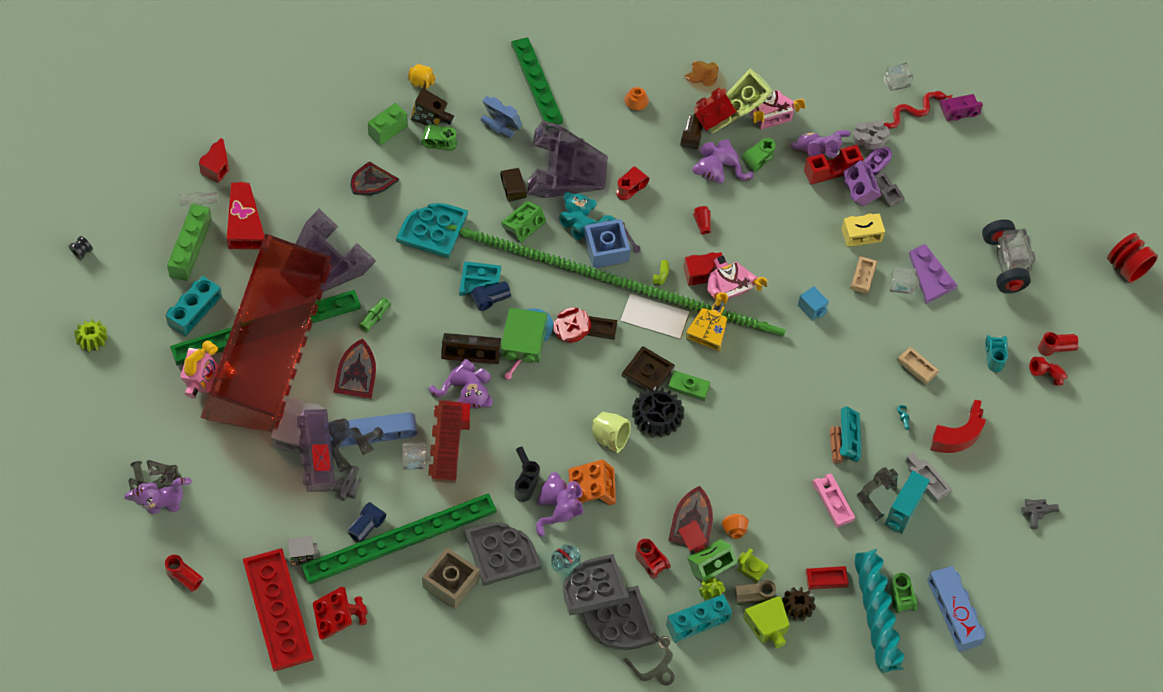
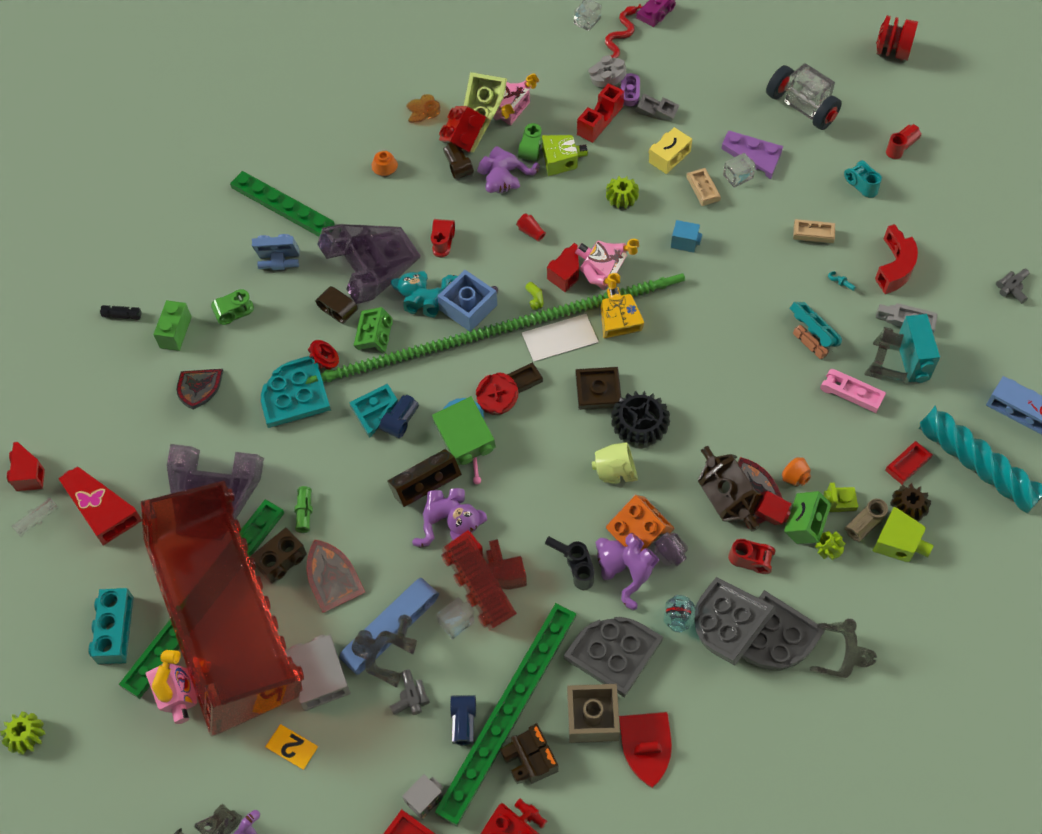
camera: 30 degrees left, 0 degrees up
bright green brick [167,204,212,281] -> none
clear purple brick [297,409,335,492] -> none
yellow head [408,64,436,89] -> none
dark brown torso [410,88,455,126] -> none
teal brick [666,594,732,643] -> none
bright green plate [668,370,711,401] -> none
medium lavender animal [790,130,850,157] -> none
medium lavender brick [843,160,881,206] -> none
bright green piece [889,572,918,614] -> none
red arm [1029,357,1068,385] -> none
none -> black axle [100,305,142,320]
none -> dark brown brick [250,527,307,584]
none -> yellow sticker [265,724,319,770]
none -> red gear [308,340,339,370]
none -> clear red brick [485,539,527,590]
none -> dark brown hips [501,723,559,784]
none -> lime torso [542,135,588,176]
none -> lime gear [606,176,639,209]
none -> red shield [619,712,672,788]
none -> clear purple head [654,532,688,566]
none -> dark brown plate [698,446,762,532]

